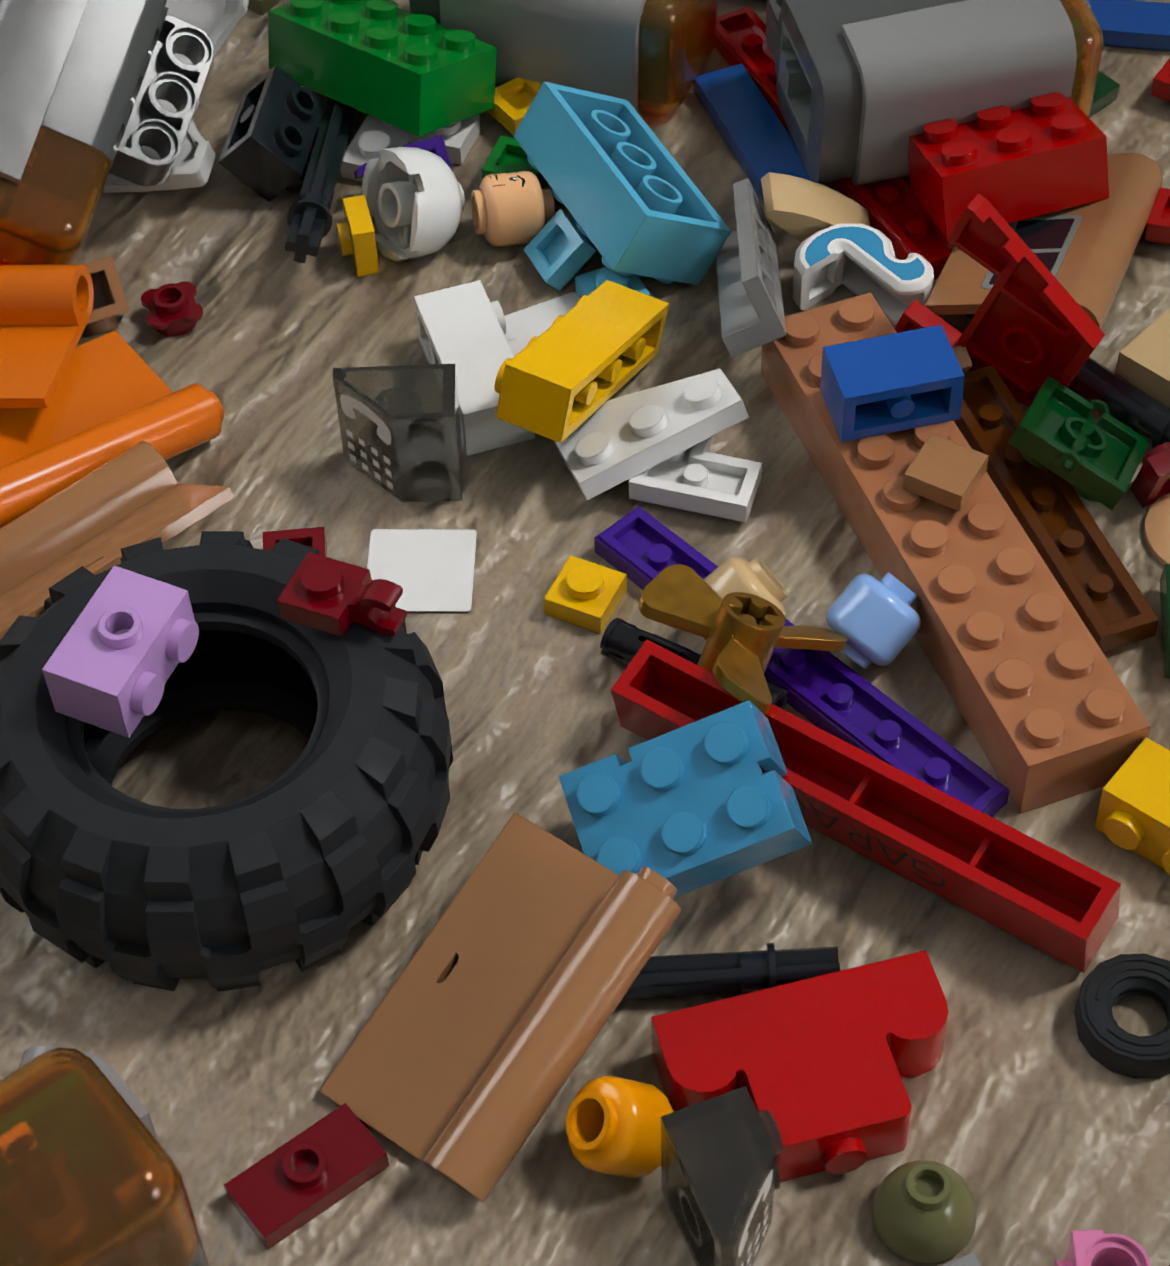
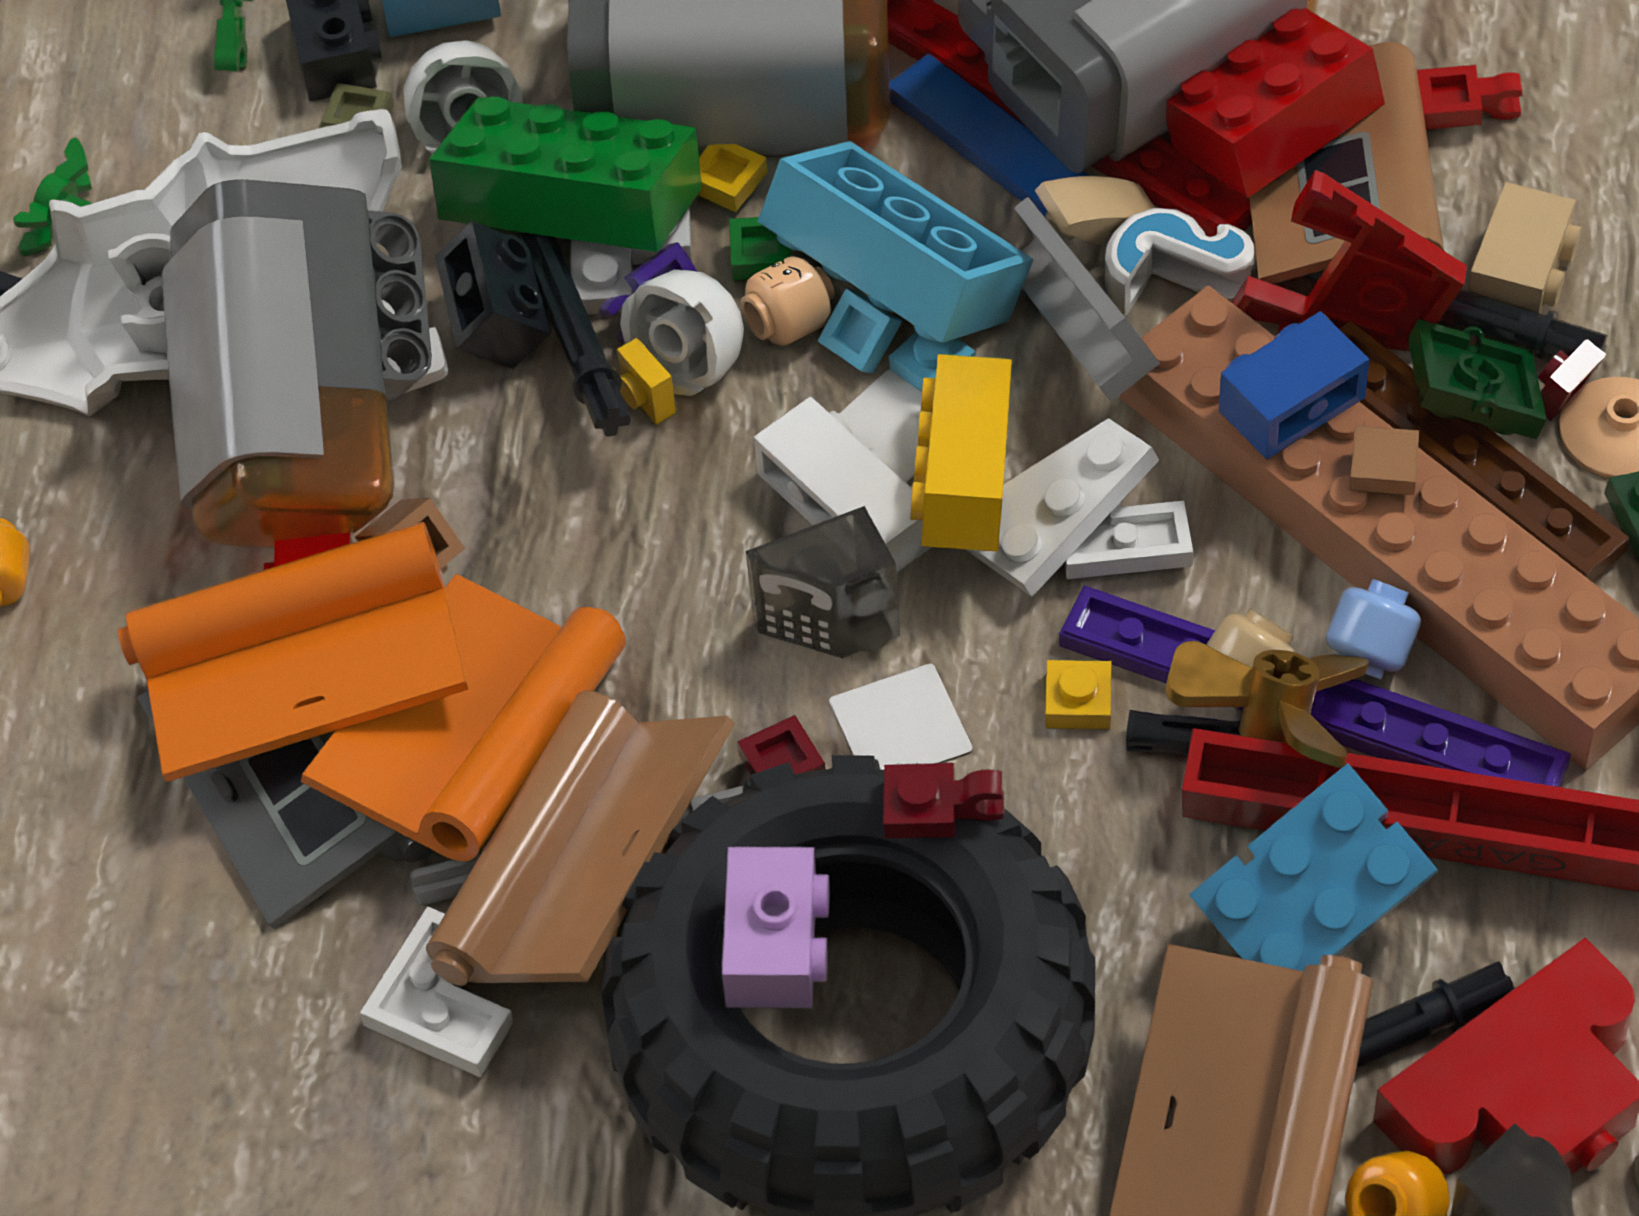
camera: 20 degrees left, 5 degrees up
dark red plate [141,282,203,336] -> none

